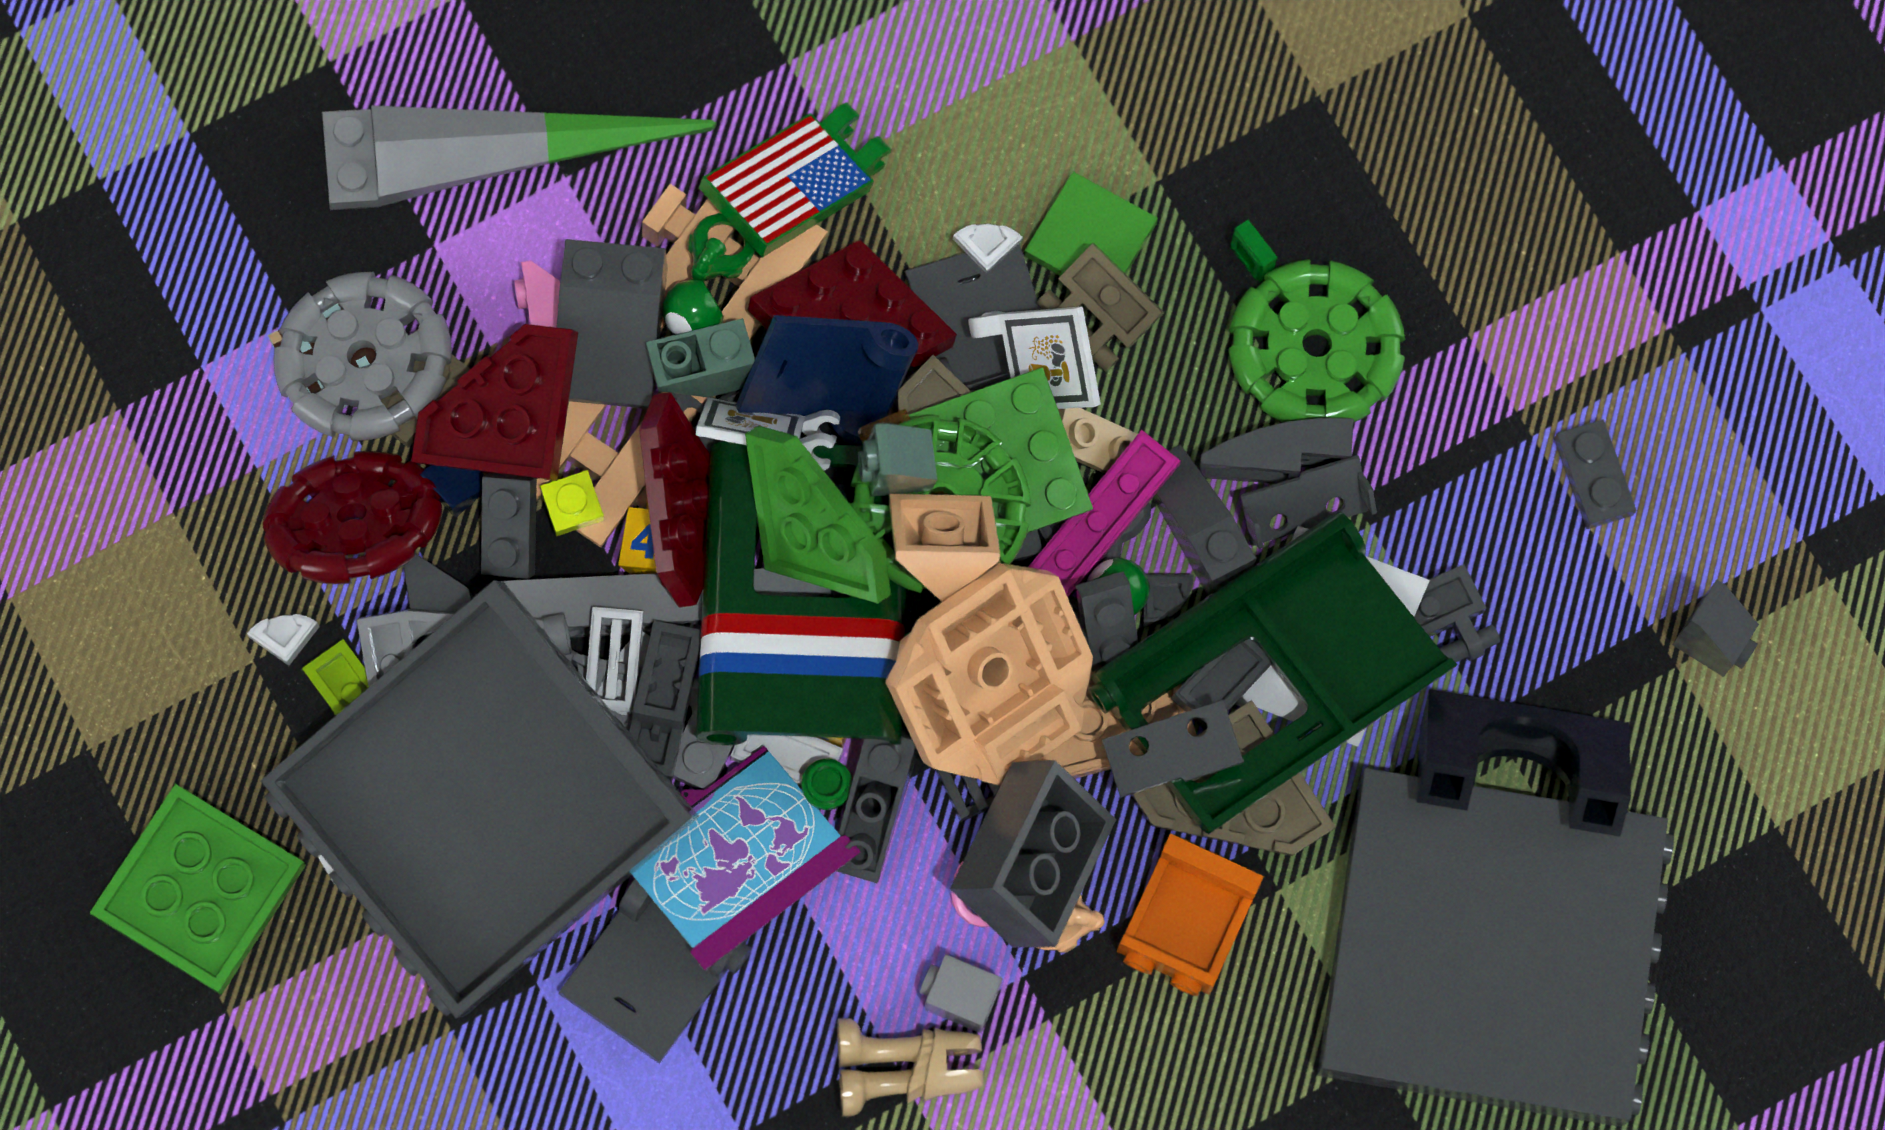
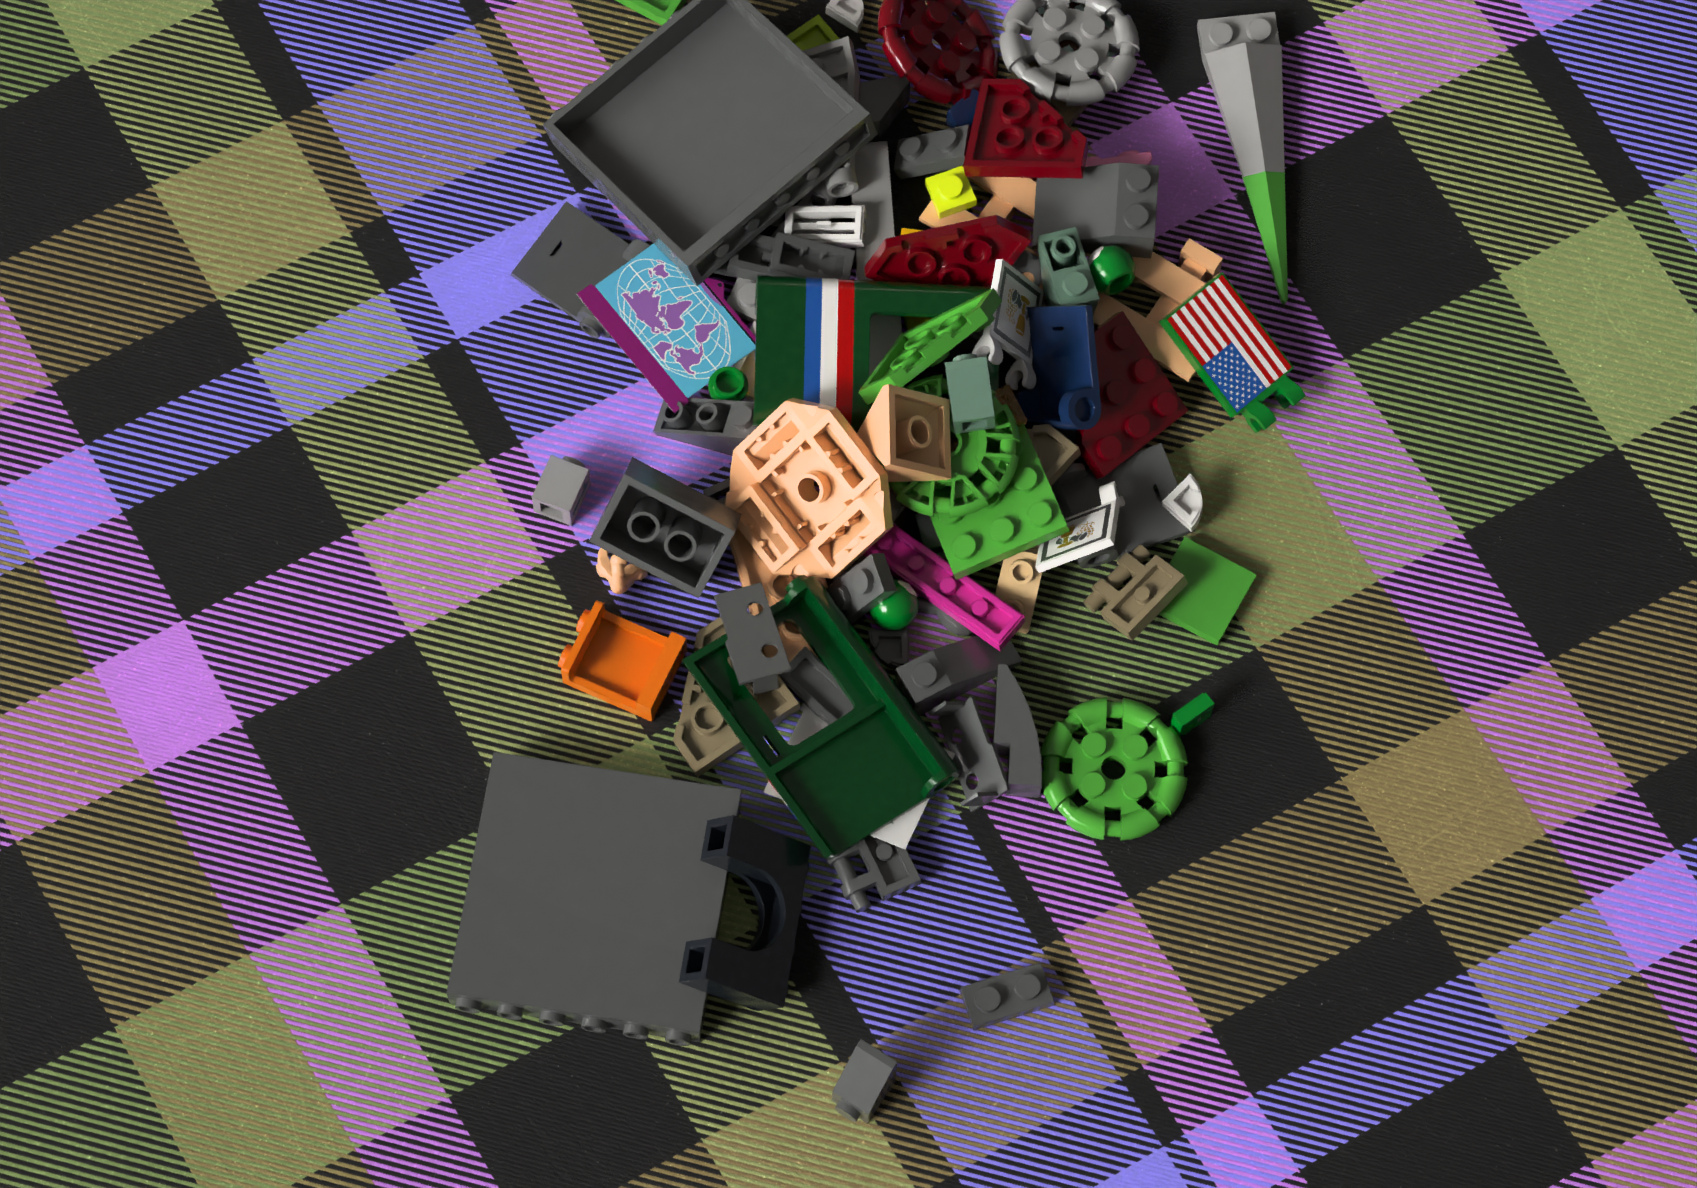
camera: 90 degrees right, 5 degrees down
green piece [687,213,755,281] -> none
tan piece [837,1018,984,1116] -> none

